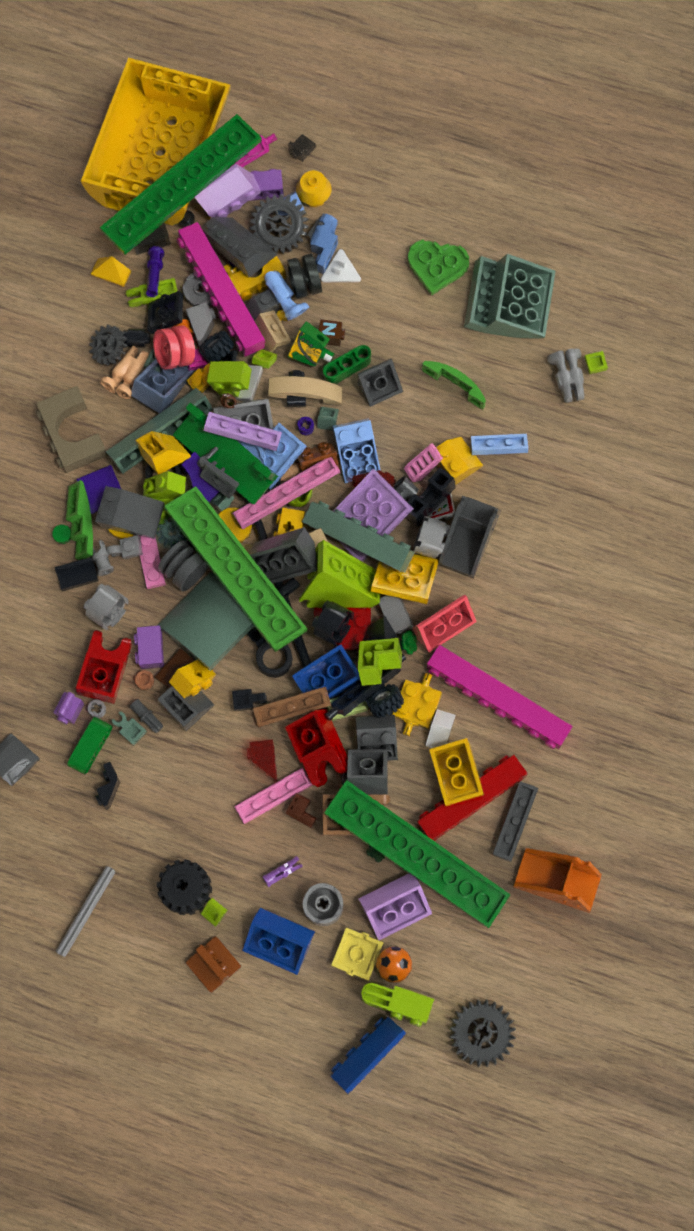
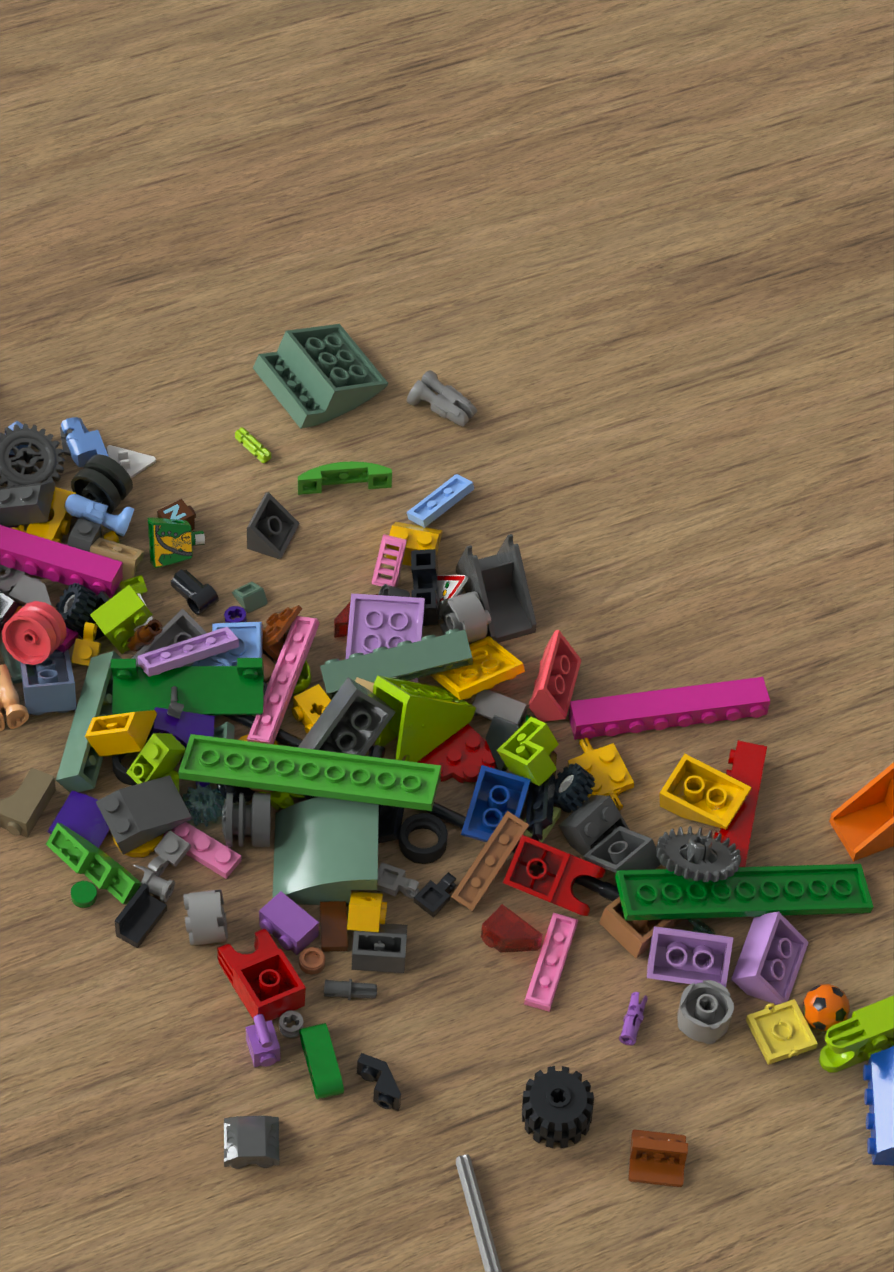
camera: 50 degrees left, 20 degrees down
sand green plate [111,711,147,746] -> none
dark grey plate [200,461,239,499] -> none
lime plate [201,898,228,927] -> none
blue slope [242,908,315,975] -> none
tan slope [268,376,342,405] -> none
copper piece [285,793,317,828] -> none
yellow cone [296,170,332,207] -> none
black brick [312,600,354,646] -> none
green beam [323,345,371,384] -> none
light blue slope [332,418,381,483] -> none
bright green plate [408,240,469,295] -> none
white slope [426,709,456,748] -> none
dark grey plate [493,781,539,862] -> none
lime plate [584,351,608,375] -> none
none -> lime axle [235,427,272,463]
none -> light grey plate [377,863,420,899]
none -> lavender slope [647,926,733,987]
none -> dark grey gear [656,826,741,882]

